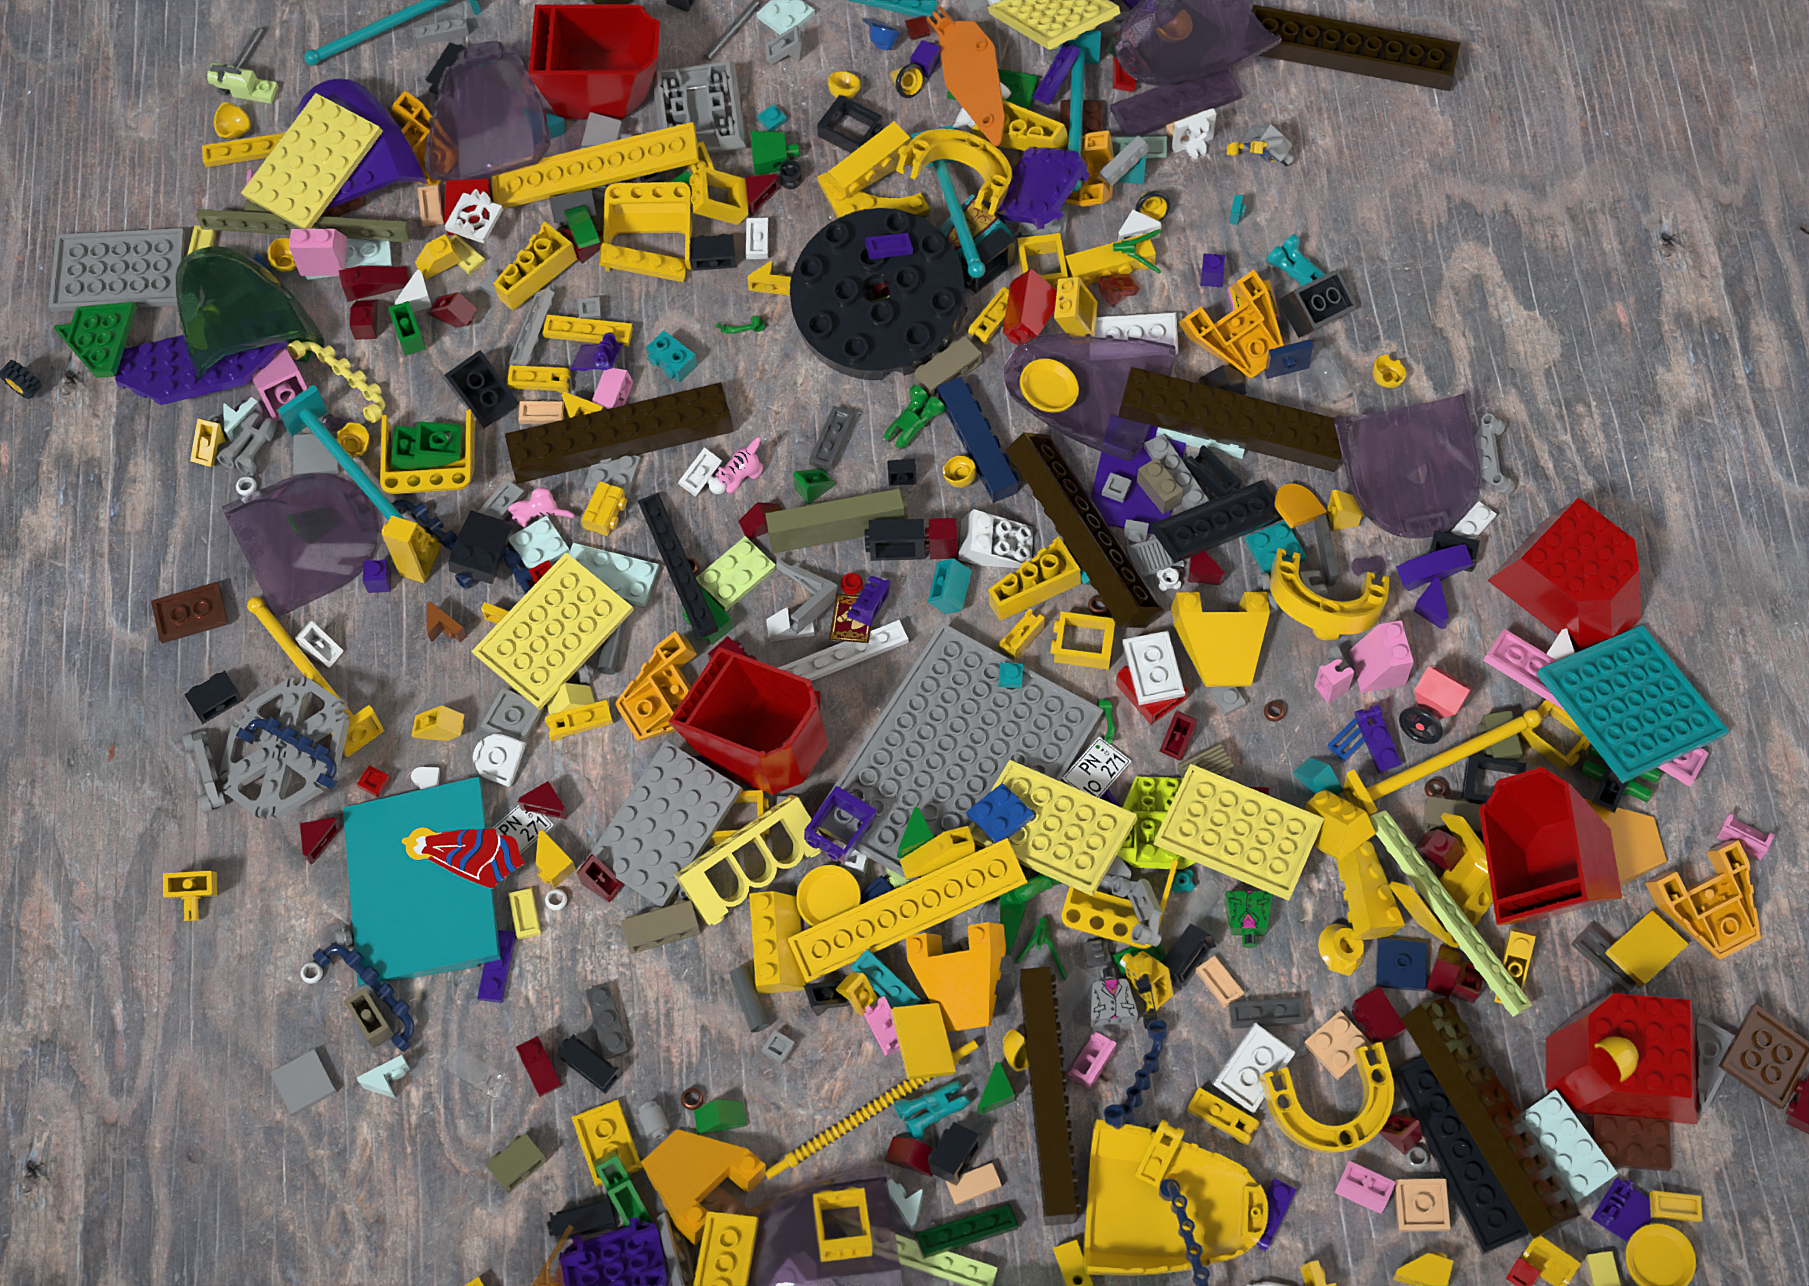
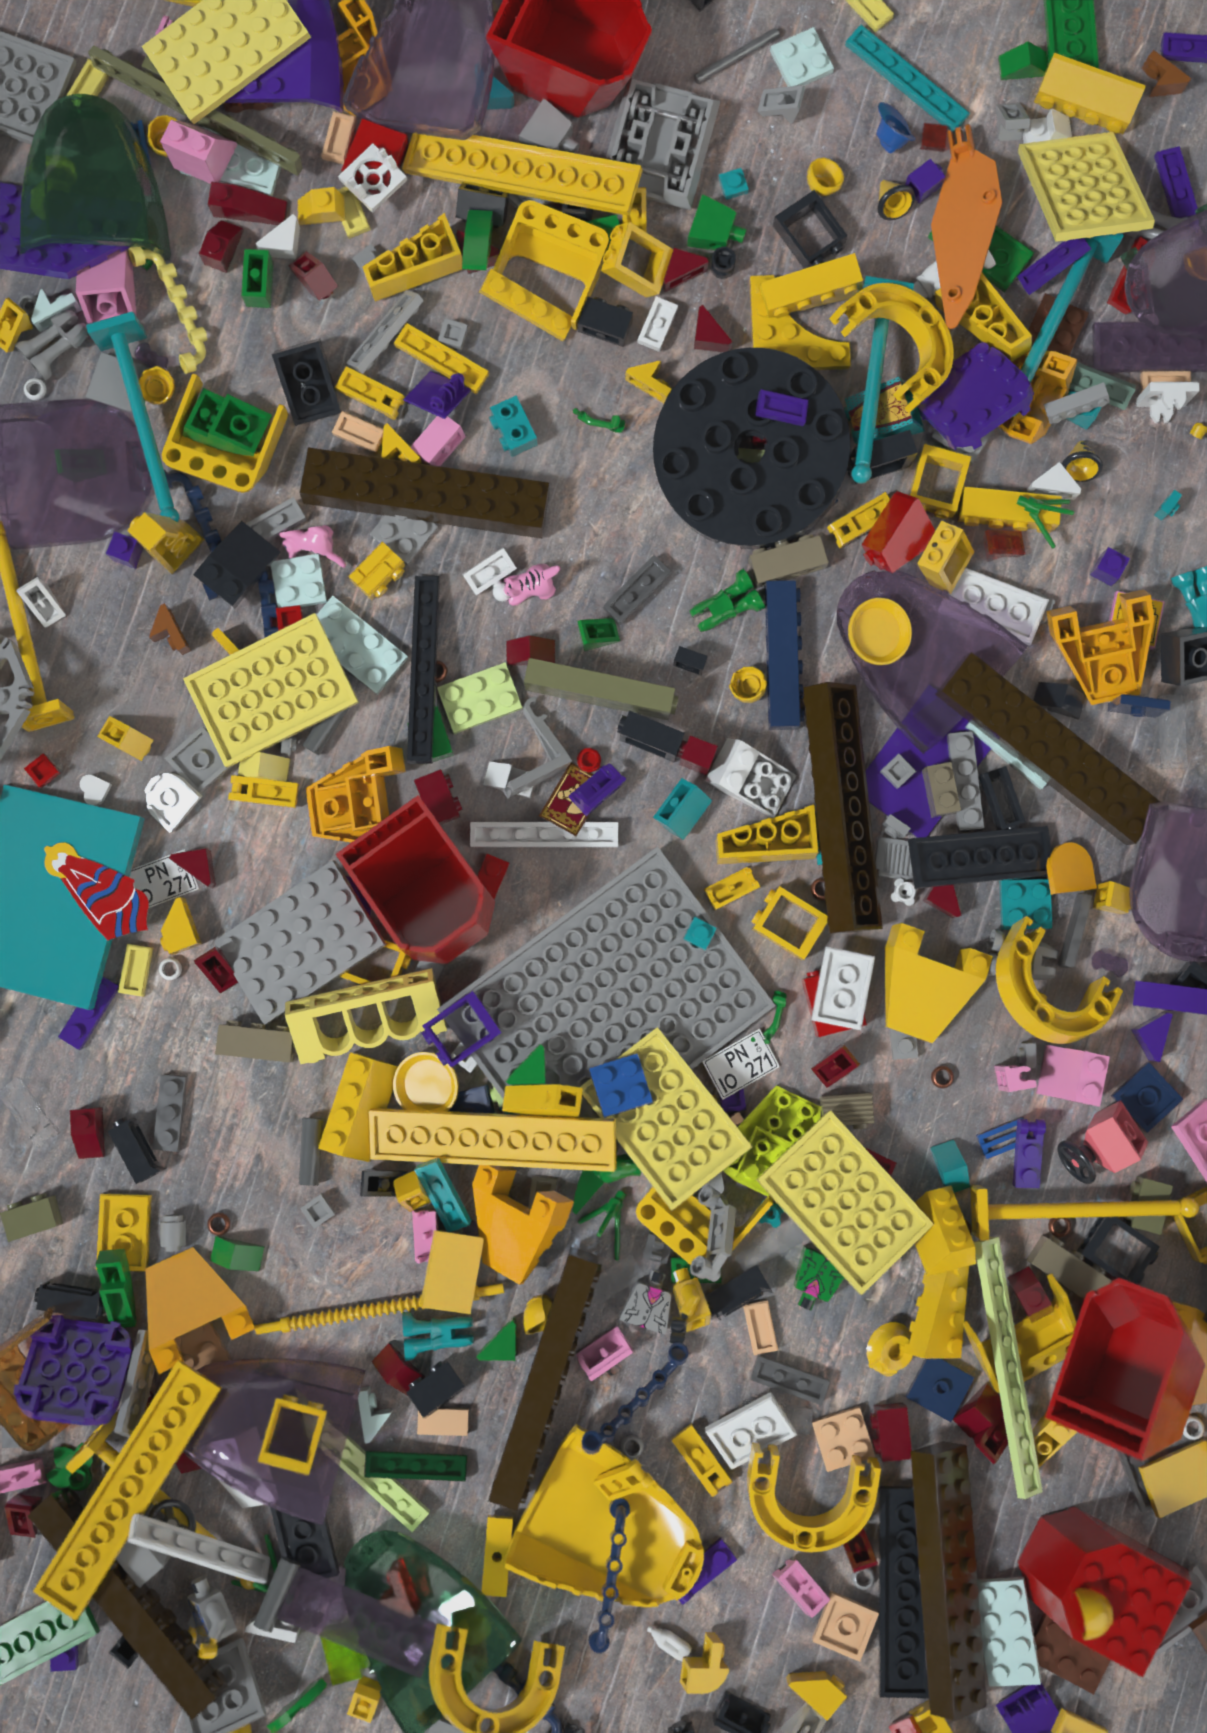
camera: 20 degrees right, 20 degrees up
none -> dark red slope [694,305,733,352]
none -> dark blue plate [1111,1062,1183,1133]
none -> white piece [1183,1416,1205,1440]

